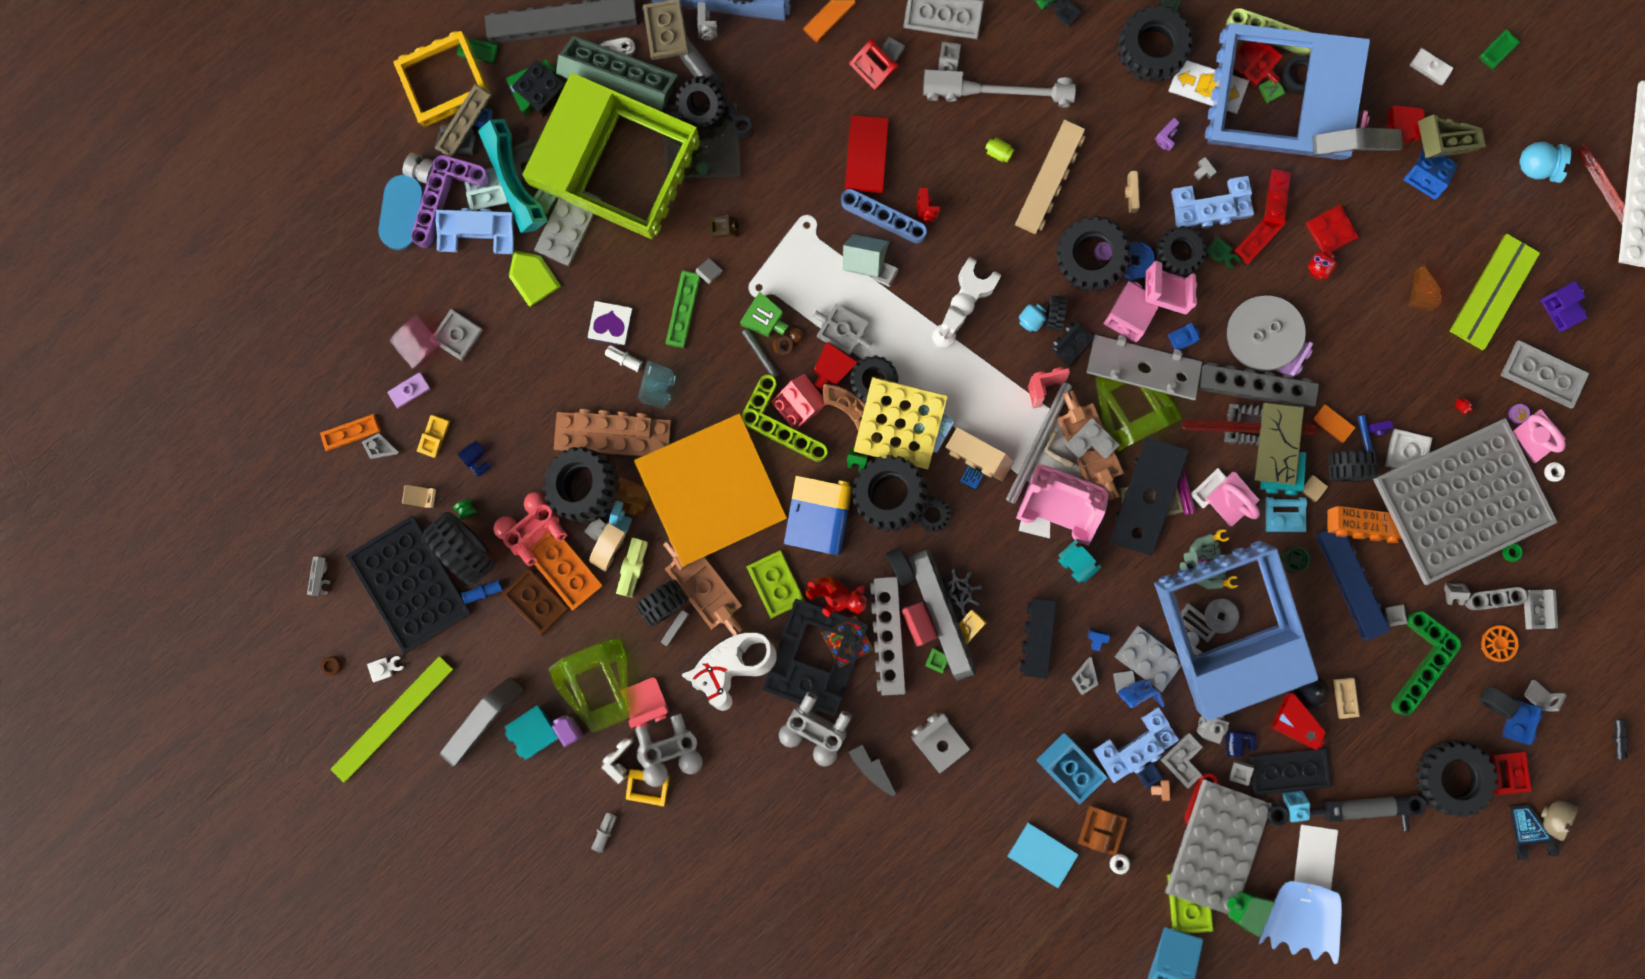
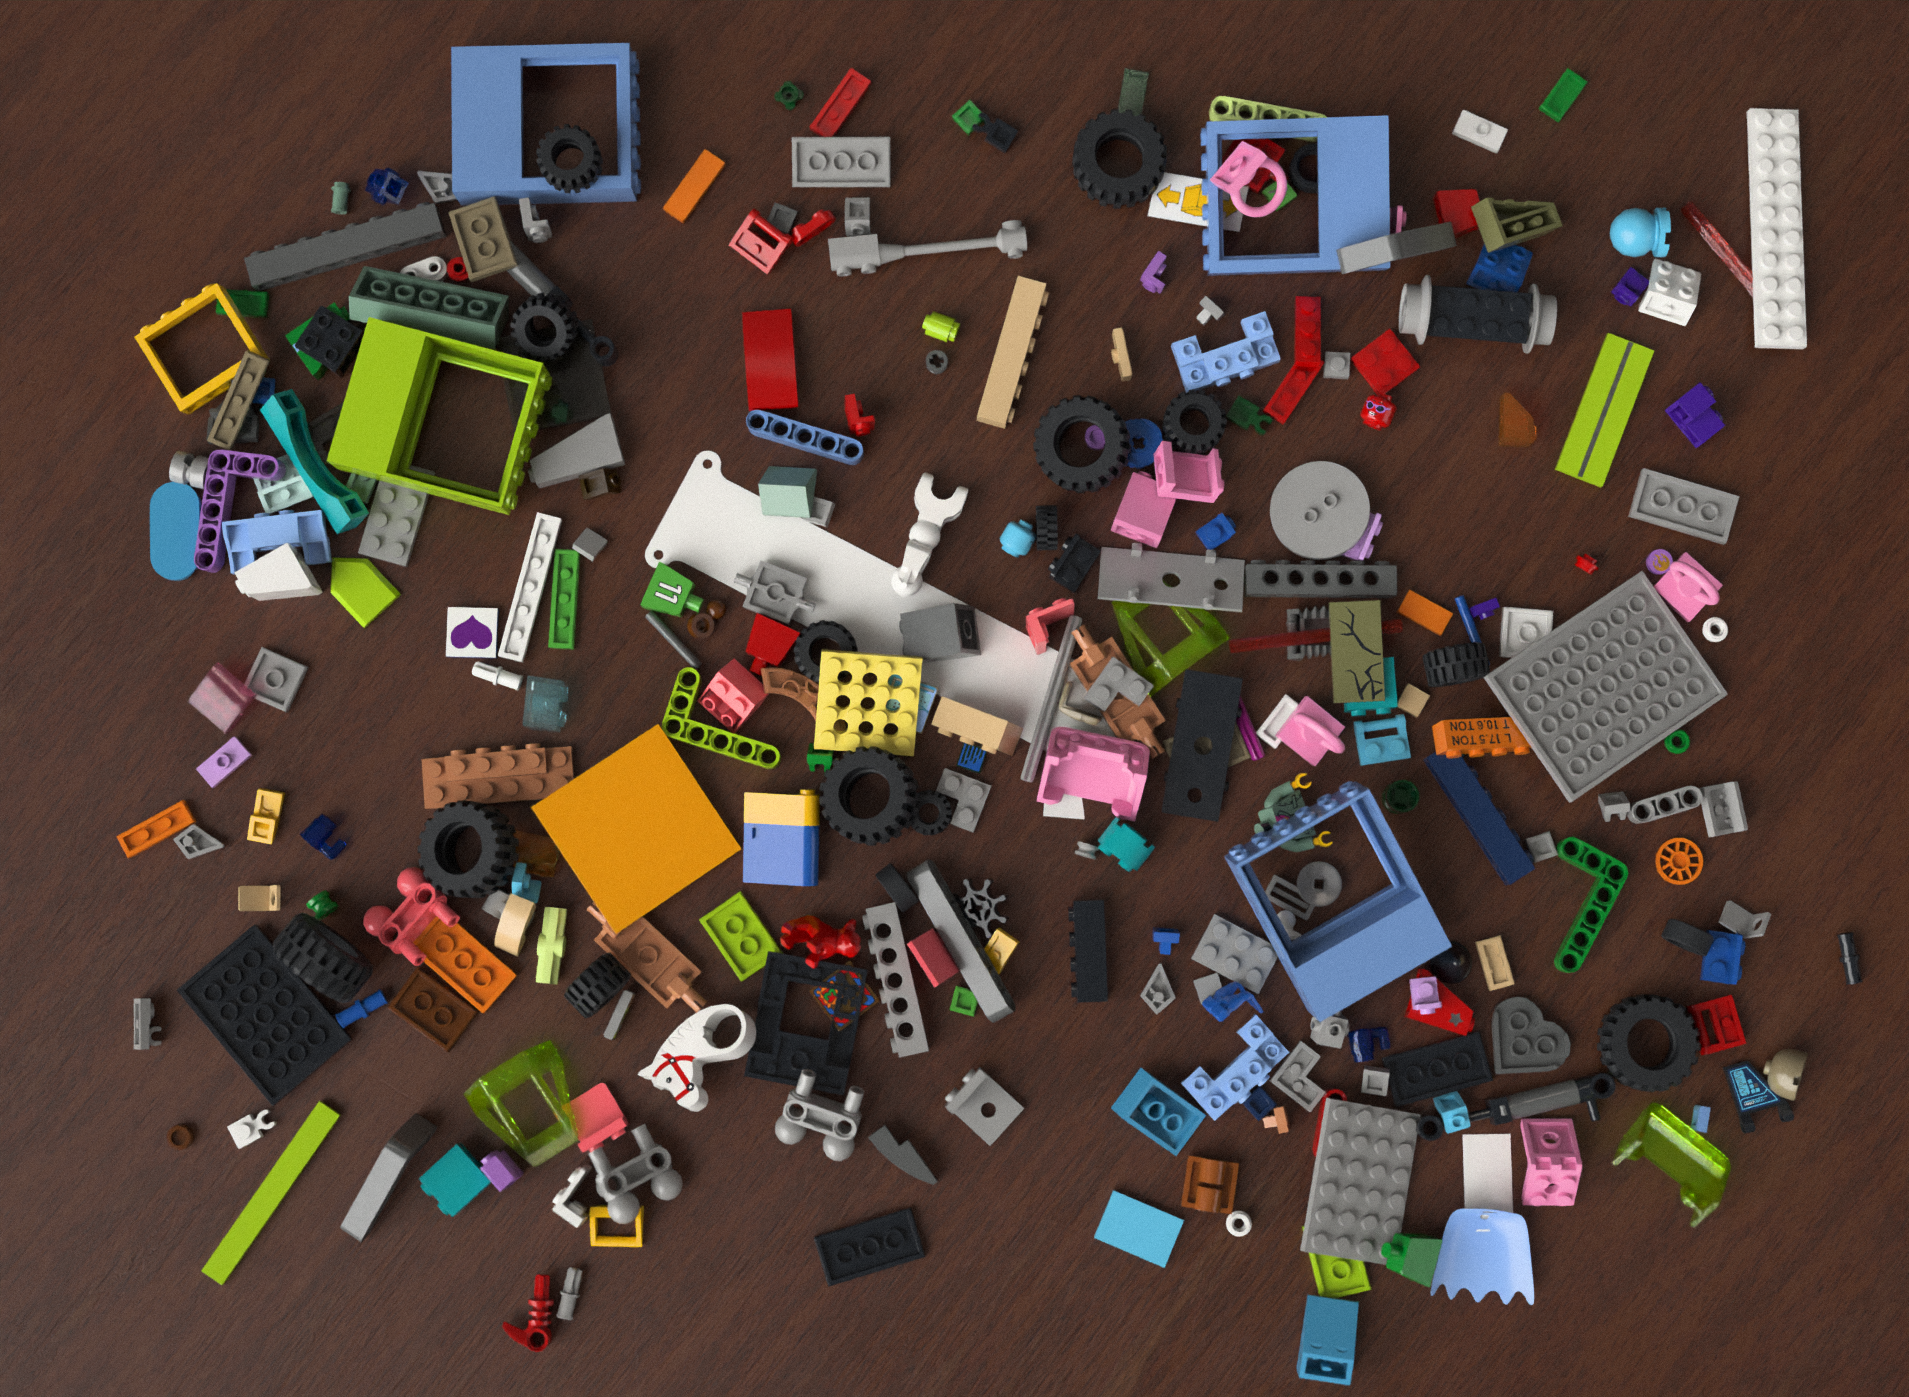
camera: 15 degrees left, 0 degrees up
none -> white slope [235,543,323,601]
none -> red plate [447,257,469,282]
none -> white plate [498,512,562,663]
none -> red piece [502,1274,554,1352]
none -> light grey slope [528,413,625,488]
none -> red plate [791,209,836,247]
none -> black tile [814,1207,926,1287]
none -> dark grey slope [899,603,981,663]
none -> dark grey bush [926,350,948,374]
none -> light grey plate [936,768,991,833]
none -> light grey bush [1074,841,1099,860]
none -> bright pink tile [1210,141,1287,217]
none -> light grey plate [1323,352,1350,379]
none -> black brick [1399,275,1557,354]
none -> lavender bracket [1409,977,1442,1014]
none -> dark grey plate [1491,997,1571,1074]
none -> bright pink bracket [1520,1119,1582,1206]
none -> dark purple bracket [1611,267,1649,307]
none -> clear neon green windscreen [1612,1102,1731,1228]
none -> white bracket [1638,259,1701,326]
none -> medium blue tile [1691,1105,1710,1133]

